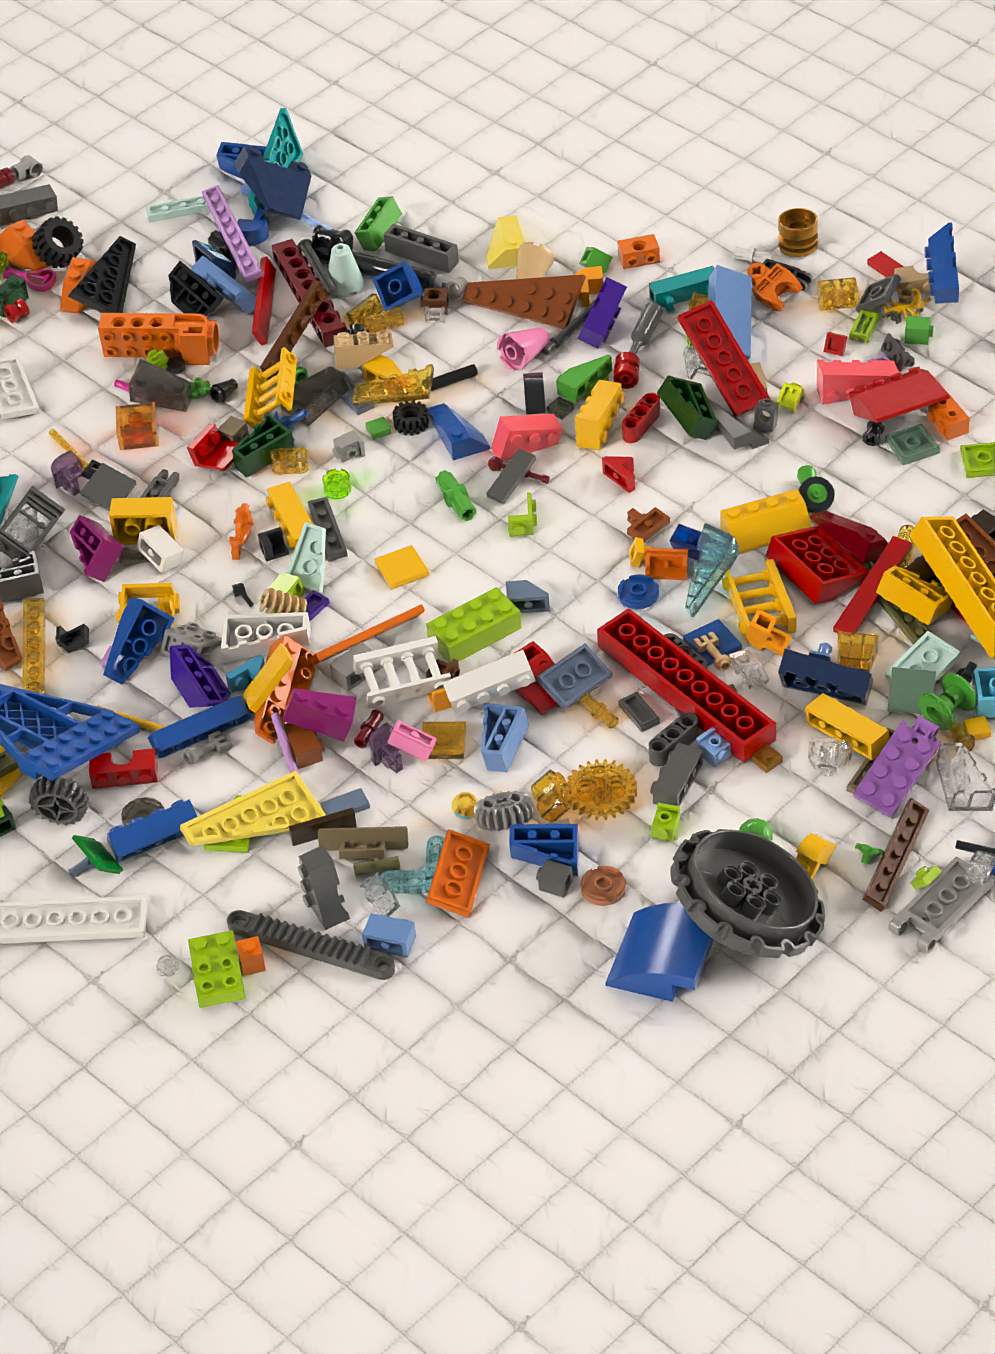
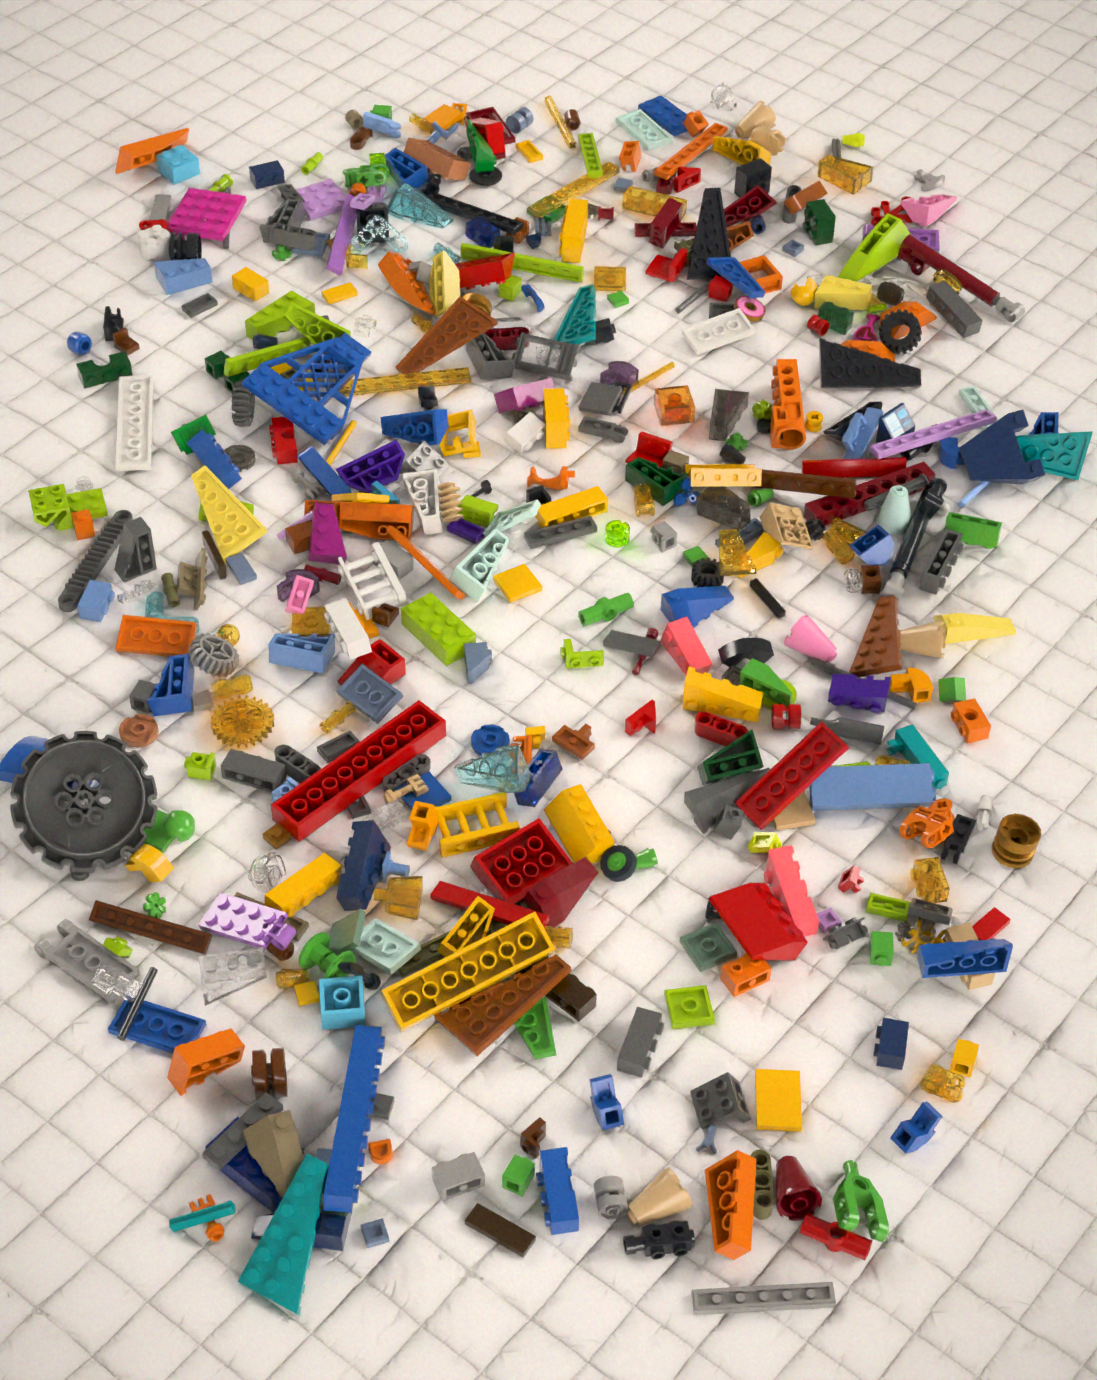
camera: 80 degrees right, 0 degrees up
none -> light aqua wedge [449,528,510,602]

